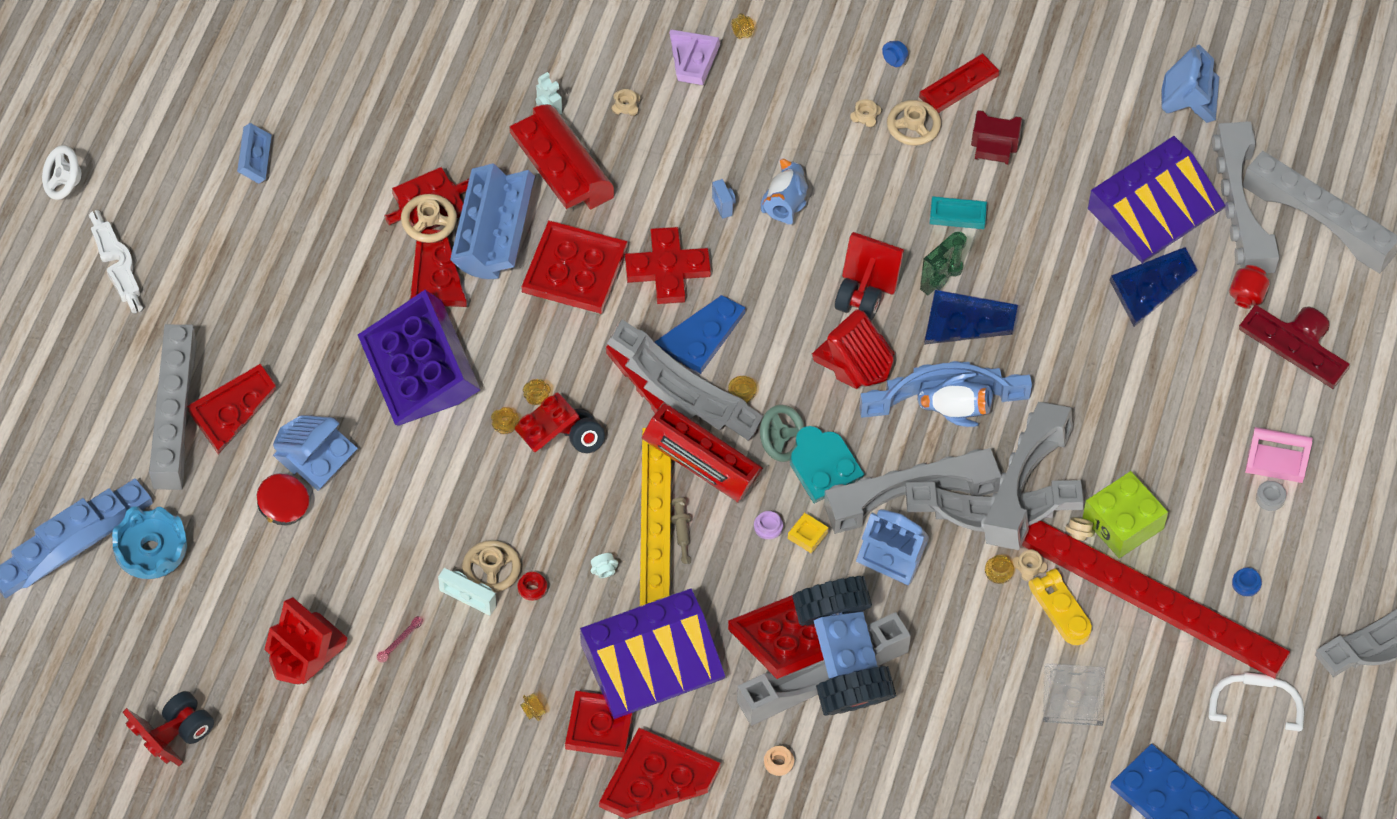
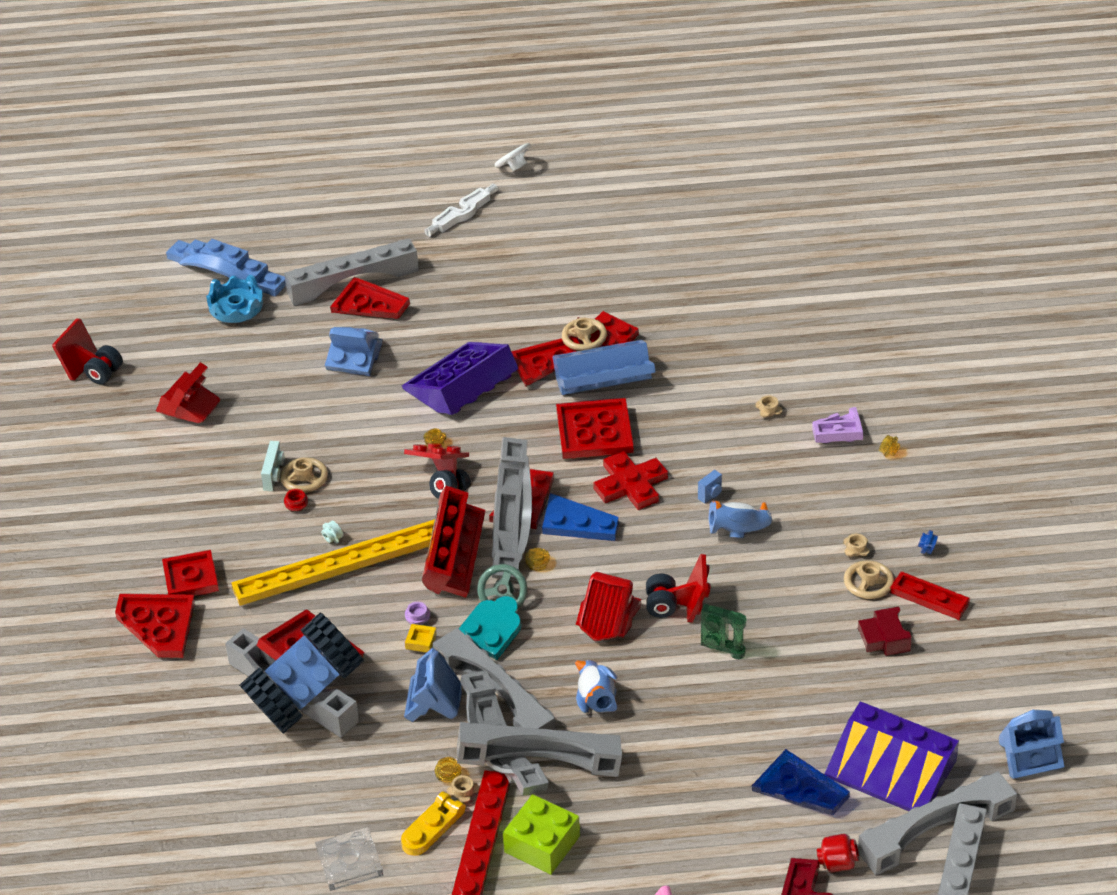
camera: 70 degrees right, 15 degrees down
medium blue plate [237,123,272,184] -> none
red piece [257,473,309,526] -> none
clear pink hinge [376,616,423,663] -> none
red brick [509,104,614,210] -> none
clear yellow plate [520,693,546,721] -> none
clear yellow plate [523,379,551,405] -> none
light aqua plate [536,72,562,115] -> none
dark purple slope [580,588,725,719] -> none
dark tan piece [671,498,691,564] -> none
light nougat plate [764,746,794,776] -> none
medium blue piece [859,361,1032,418] -> none
clear blue wing [924,290,1018,345] -> none
teal tile [929,196,987,229] -> none
tan plate [1065,517,1094,541] -> none

